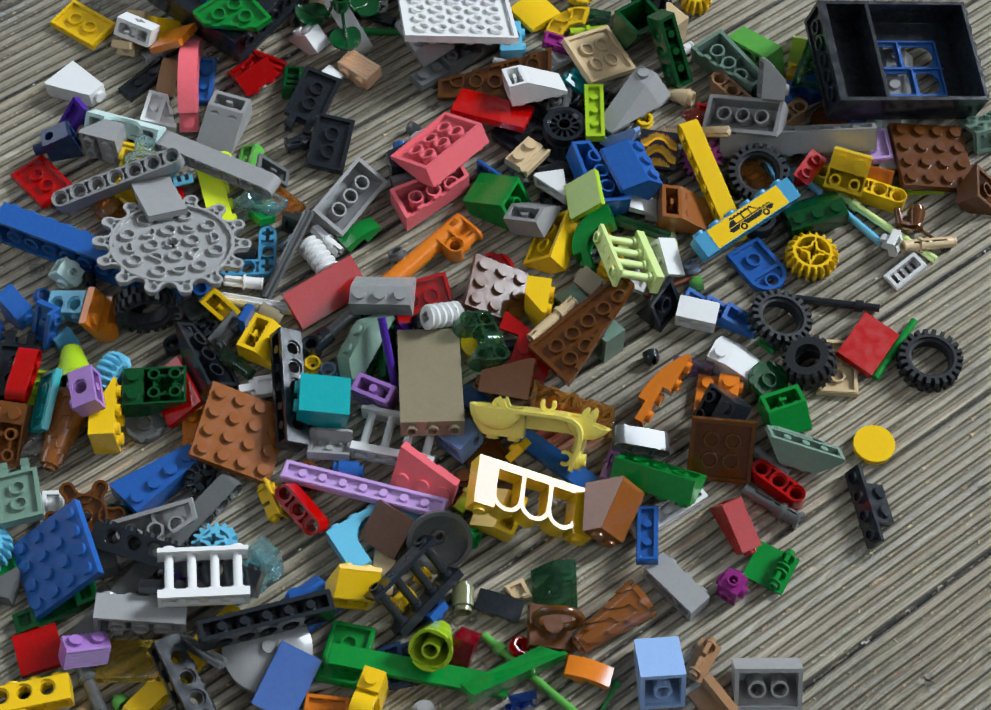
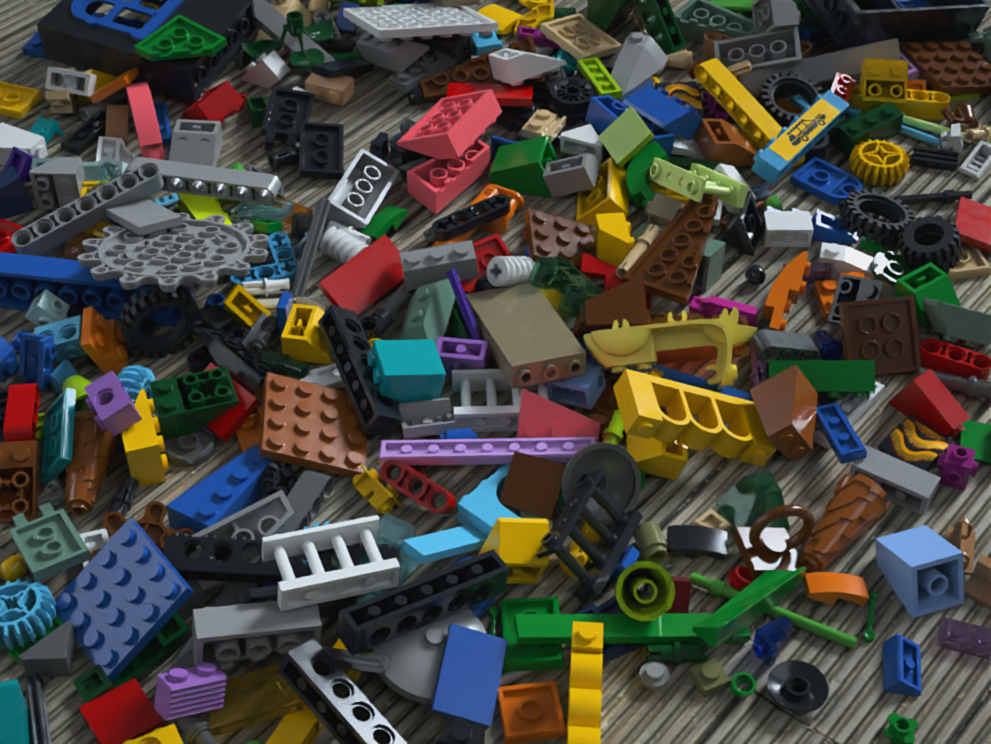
camera: 15 degrees left, 15 degrees down
none -> teal bracket [29,116,65,146]
none -> black pin [108,476,140,517]
none -> black tile [311,58,374,79]
none -> black plate [368,132,389,161]
none -> medium azure tile [400,524,488,564]
none -> black hinge [407,87,424,105]
none -> black beam [432,194,510,241]
none -> green hinge [489,606,501,636]
none -> dark green pin [646,641,708,666]
none -> dark pink hinge [689,295,758,327]
none -> clear blue cone [814,330,843,360]
none -> slope [878,415,955,472]
none -> black tile [912,146,958,171]

